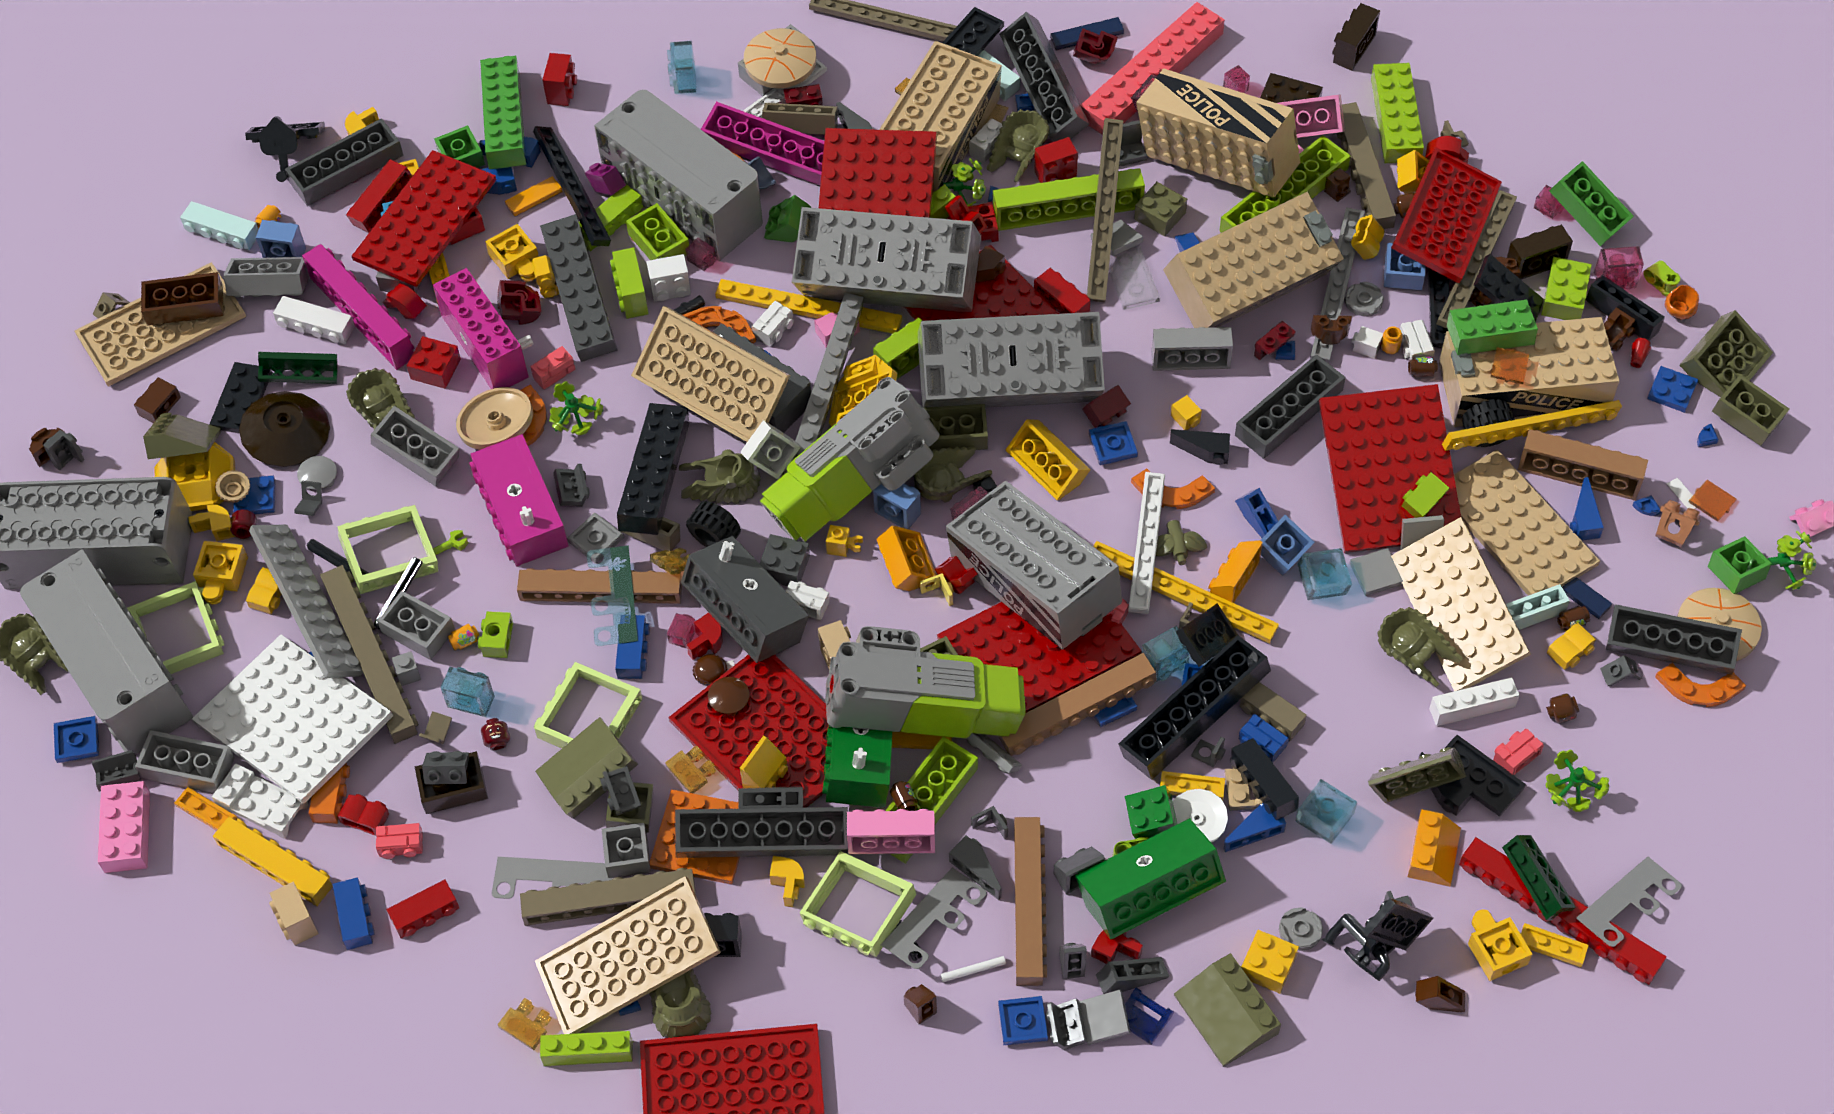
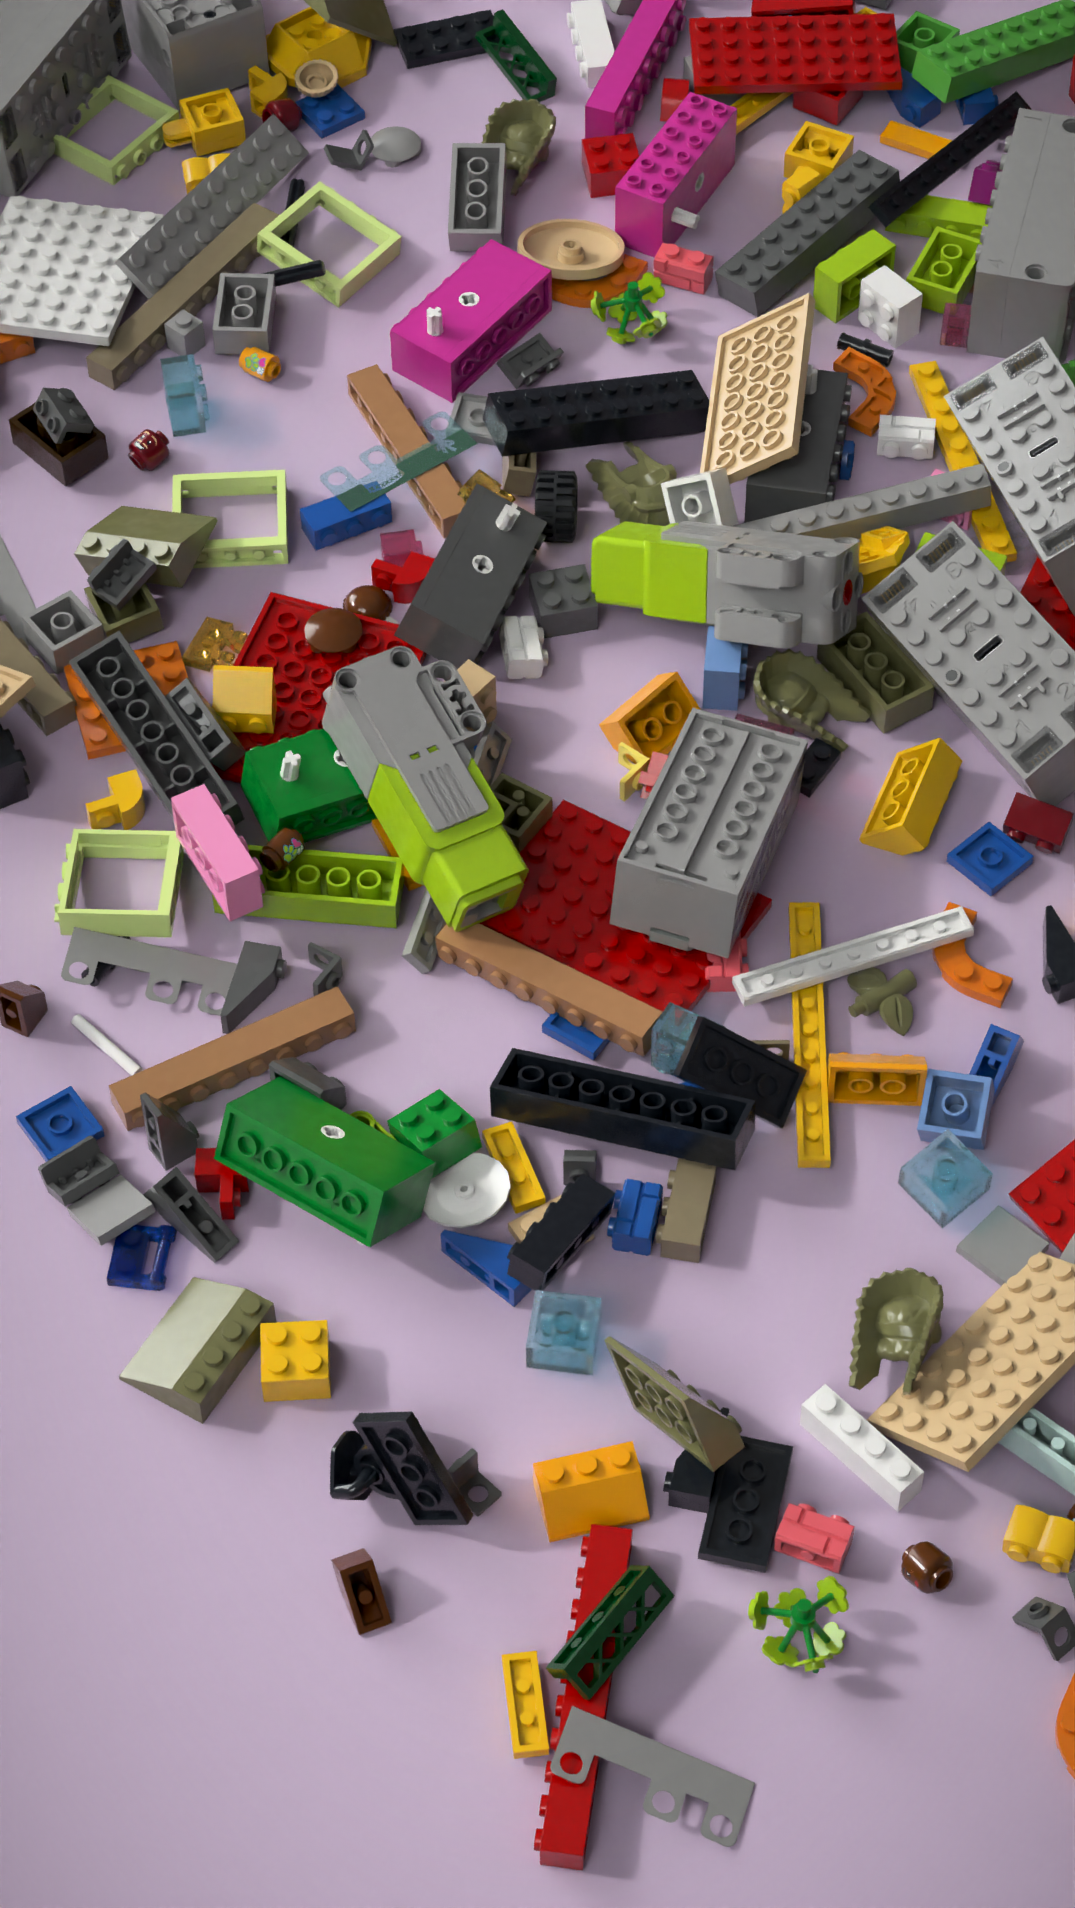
camera: 60 degrees right, 5 degrees down
dark brown dish [239,391,330,467] -> none
dark tan bracket [419,711,452,744] -> none
lime bar [433,530,468,556] -> none
lime brick [478,611,514,658] -> none
dark red brick [497,280,542,325] -> none
yellow brick [826,525,863,557] -> none
light grey tile [1278,907,1323,951] -> none
yellow brick [1468,909,1532,981] -> none

